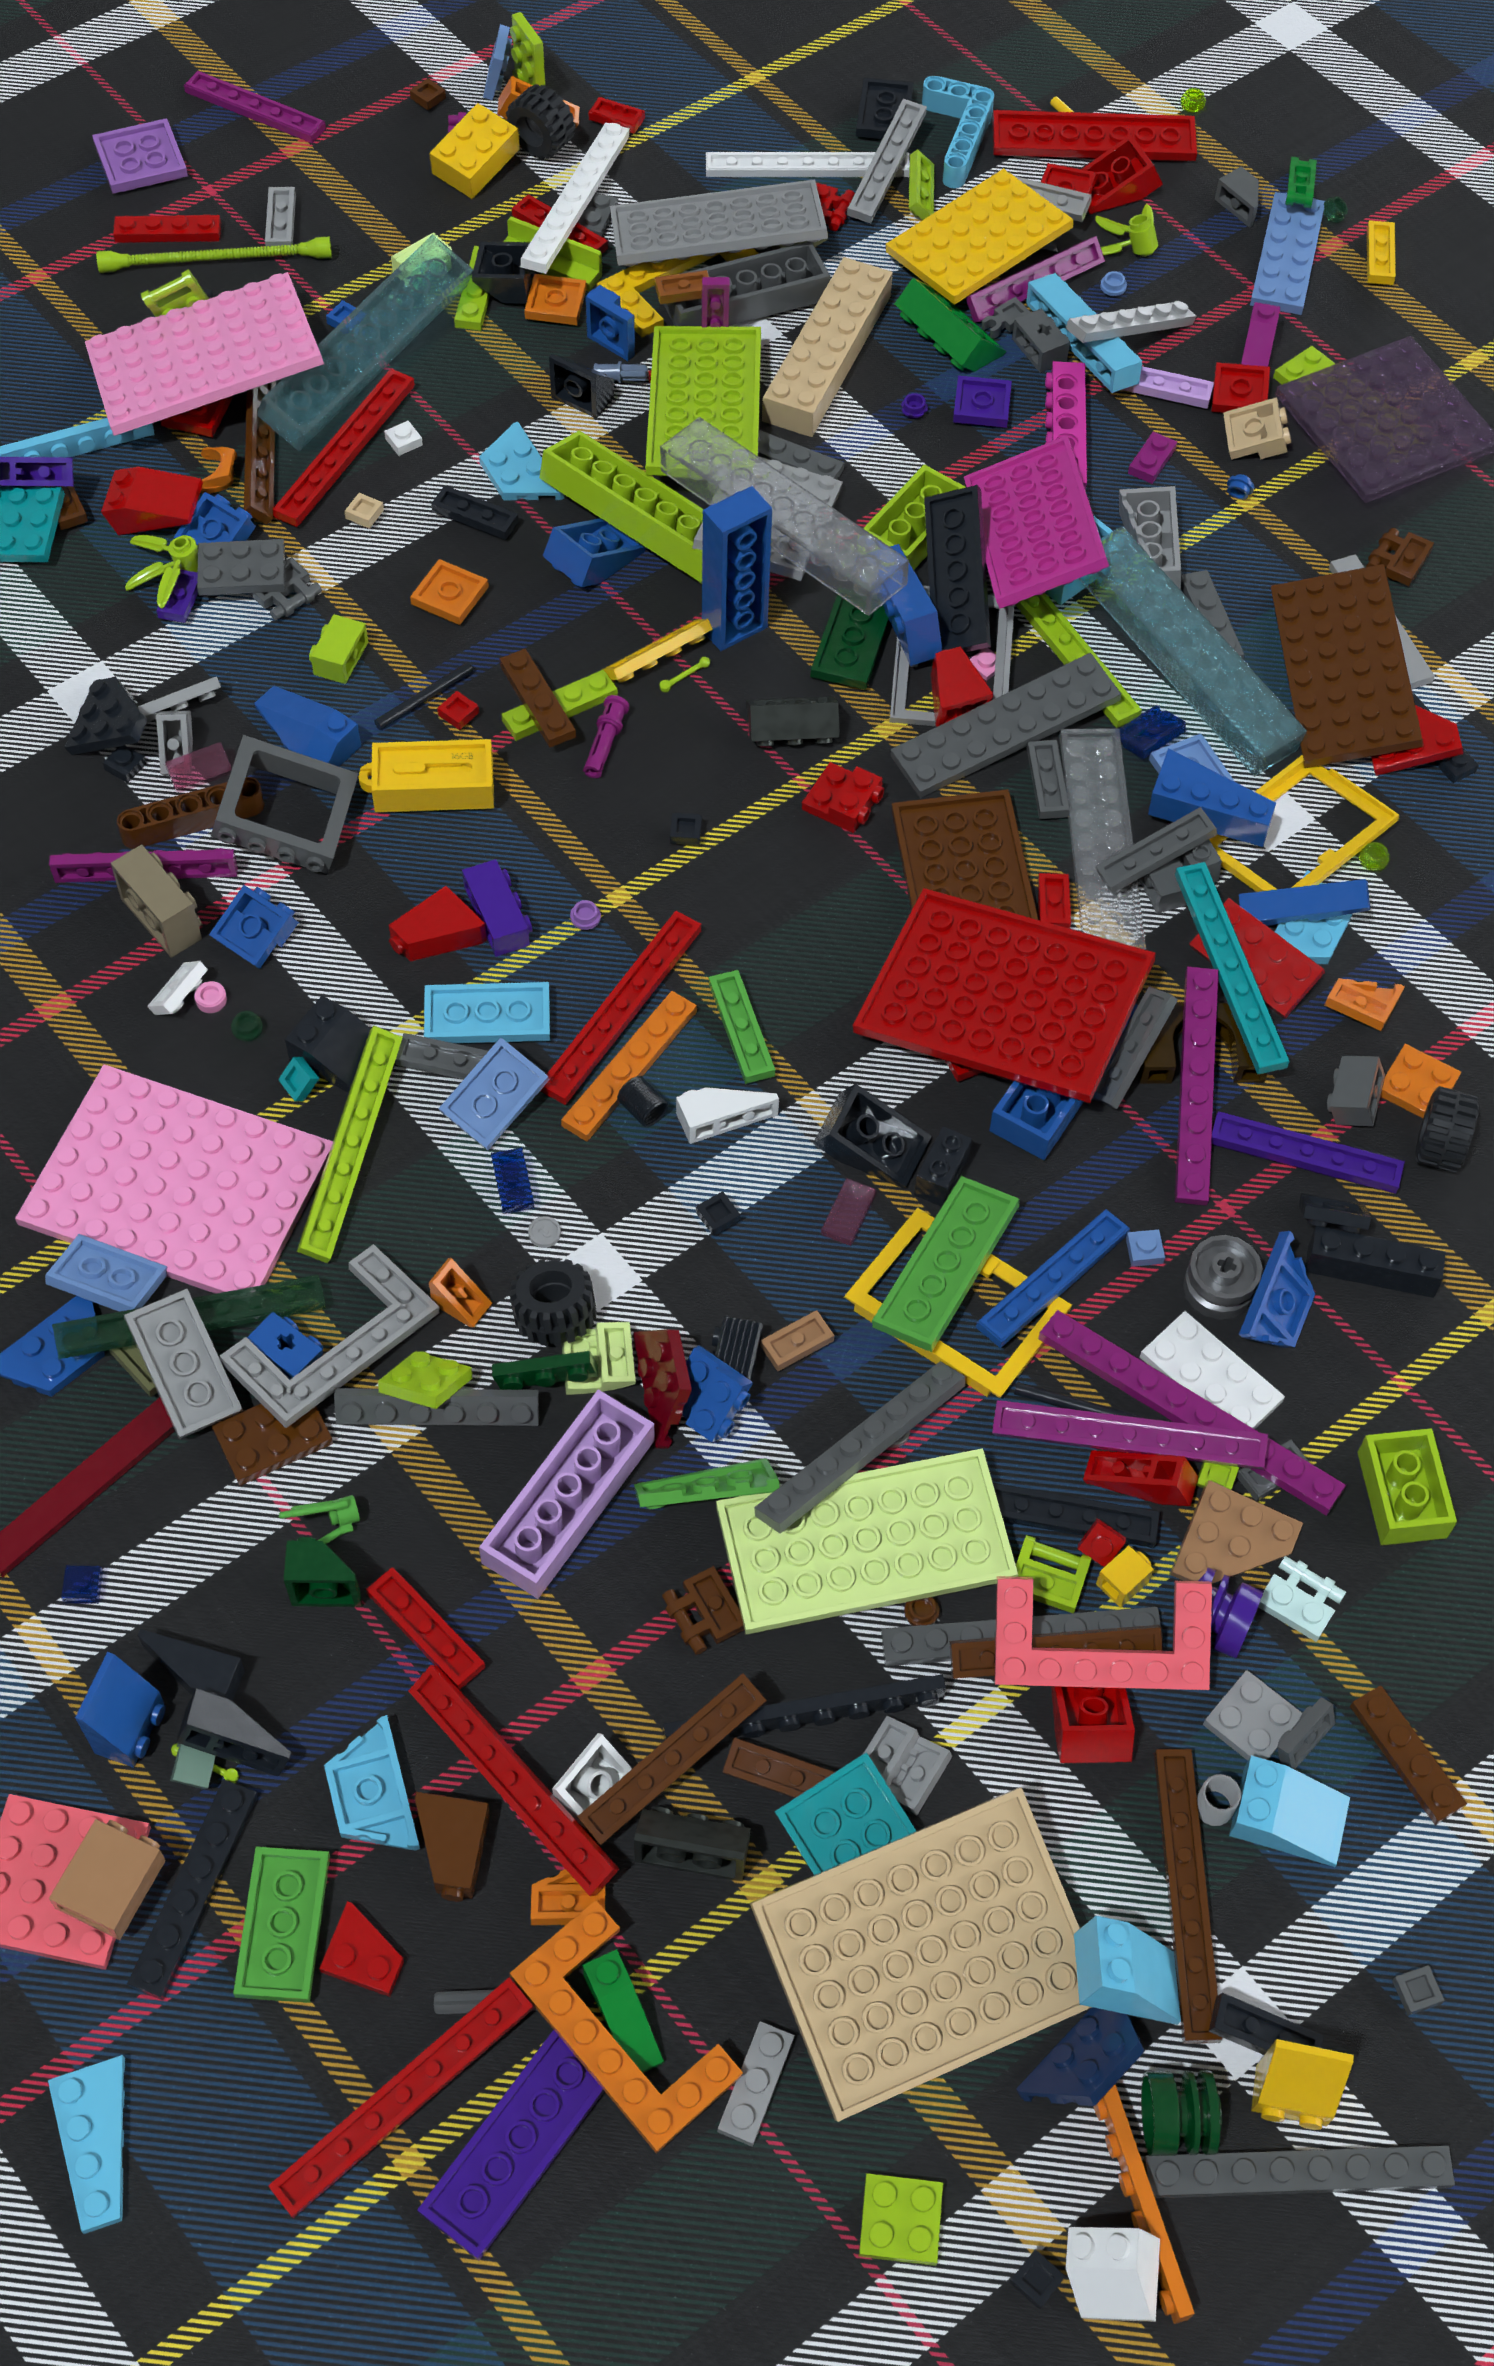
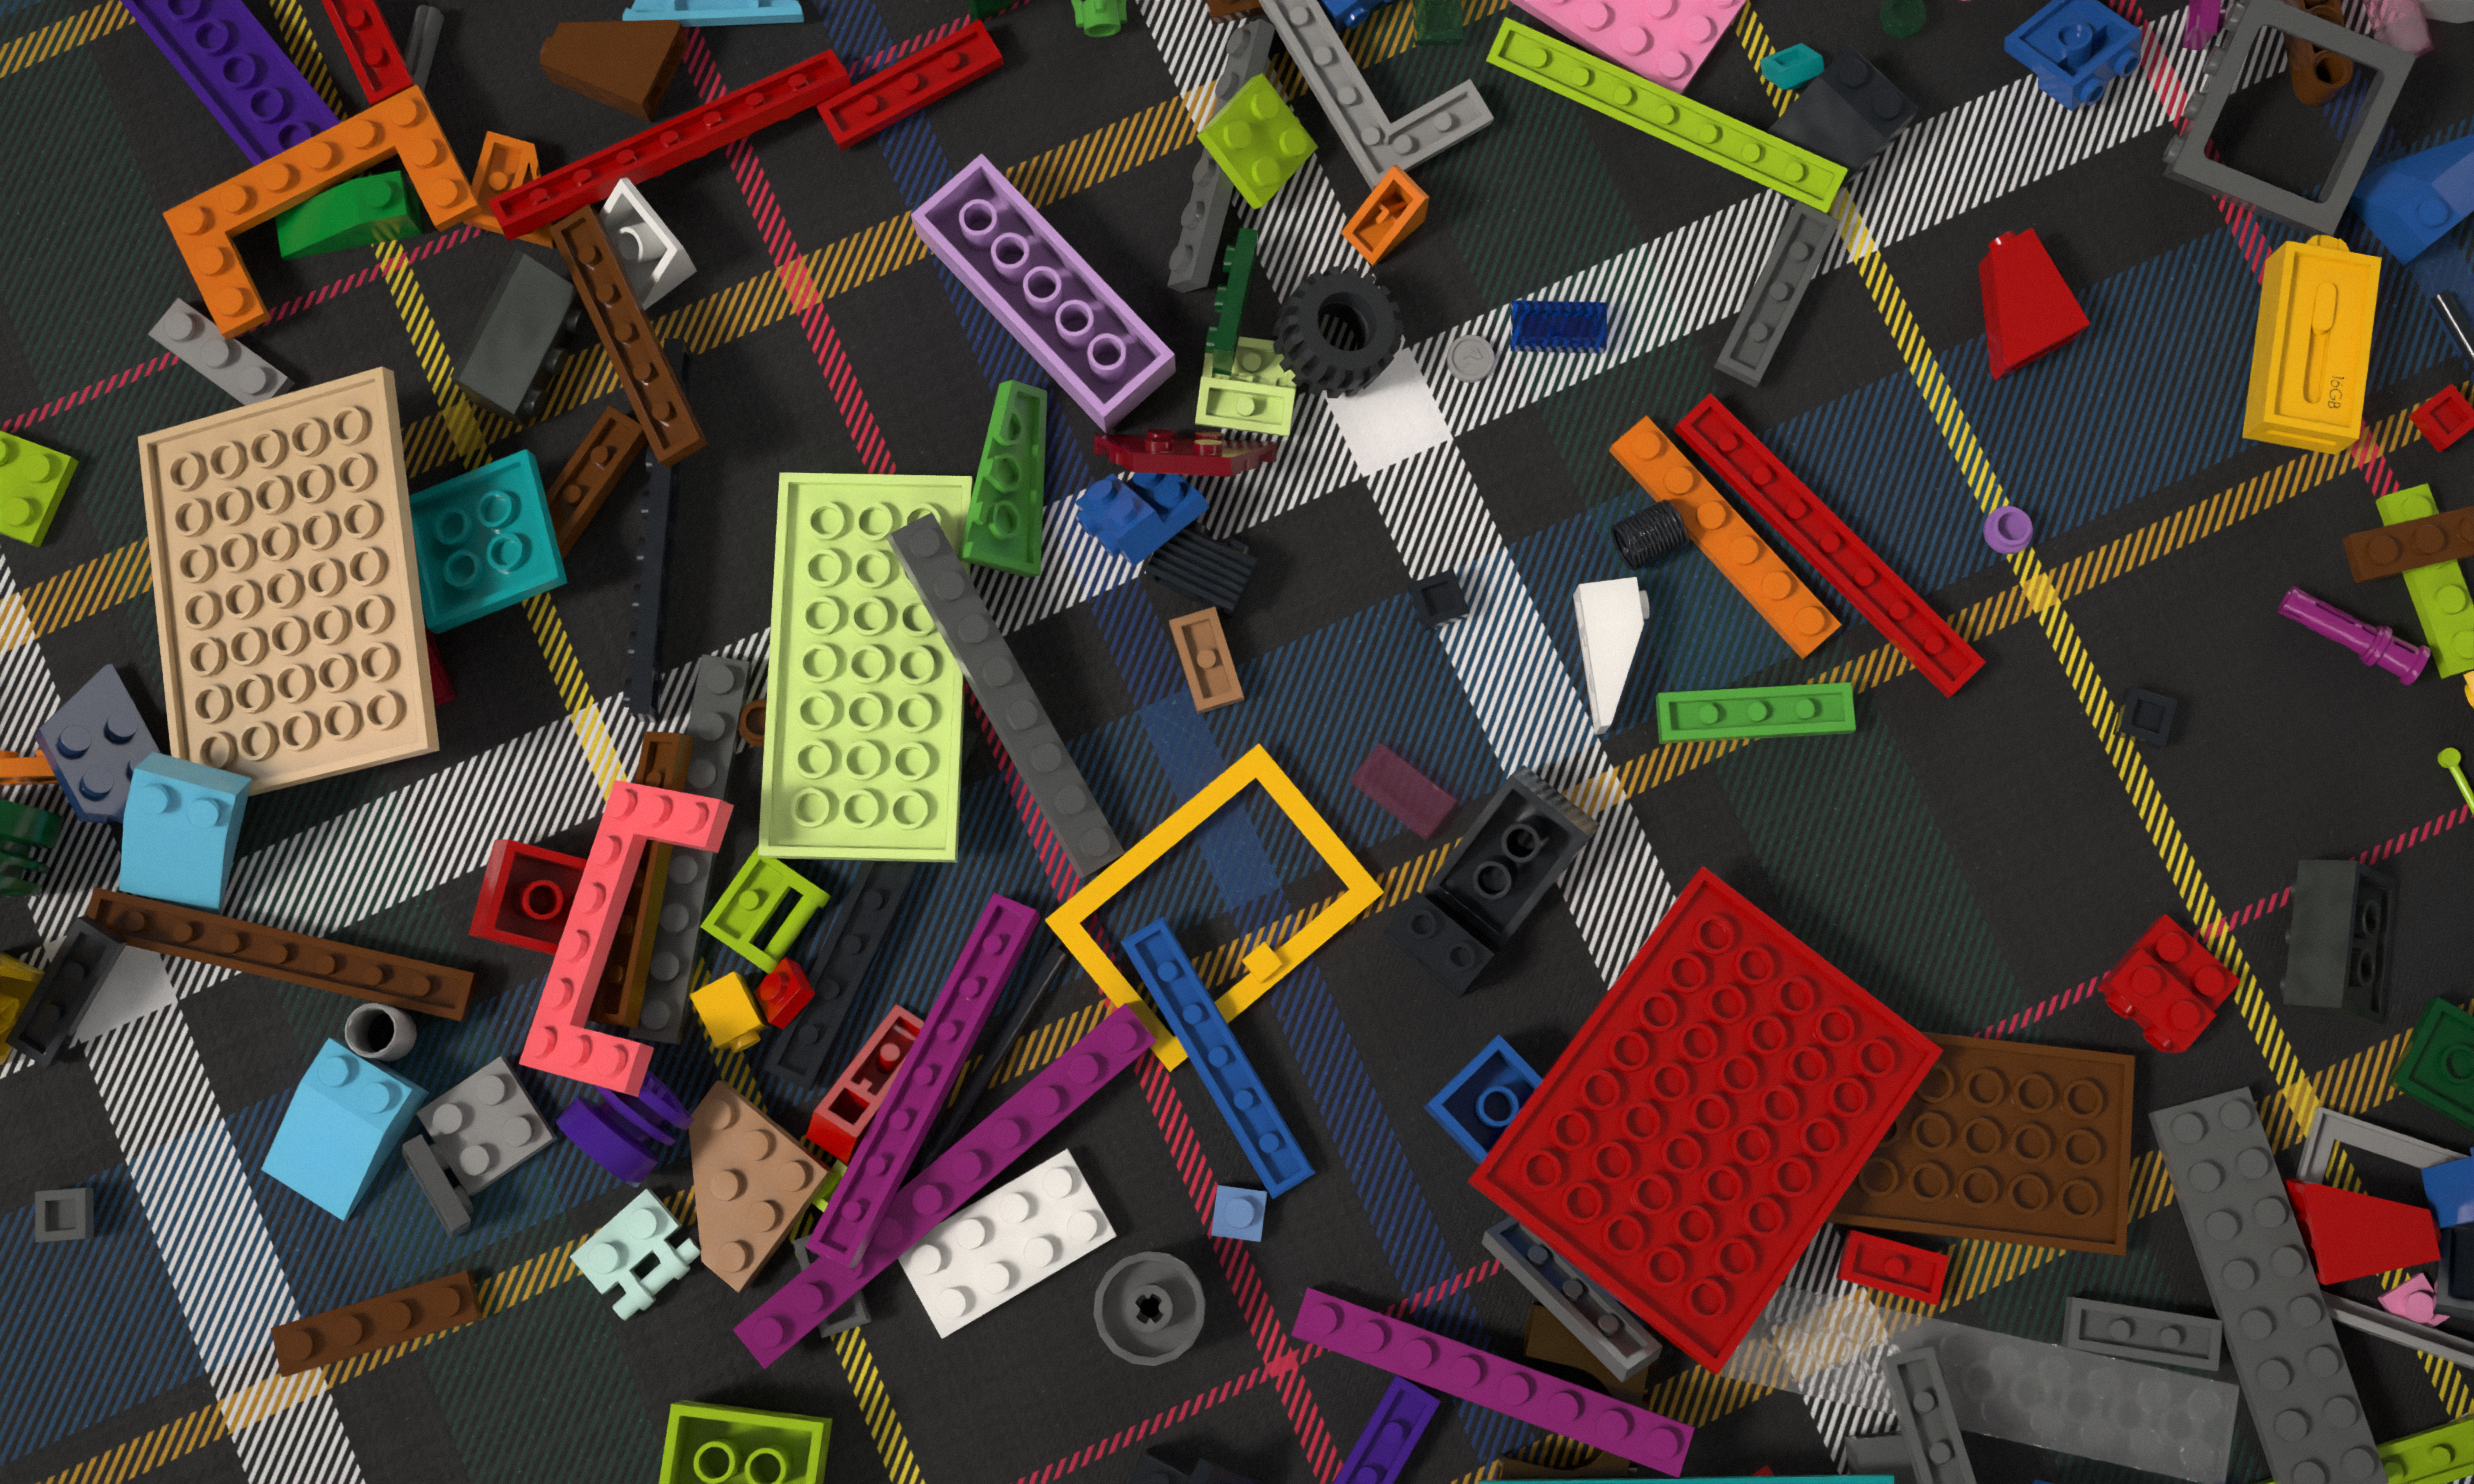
camera: 105 degrees right, 20 degrees up
medium azure plate [424,982,550,1043] -> none
medium blue plate [438,1038,550,1151] -> none
dark purple brick [462,859,533,957] -> none
reddish brown plate [662,1566,745,1655] -> none
light grey slope [863,1716,952,1816] -> none
bright green plate [872,1176,1019,1352] -> none
blue wing [1239,1231,1315,1348] -> none

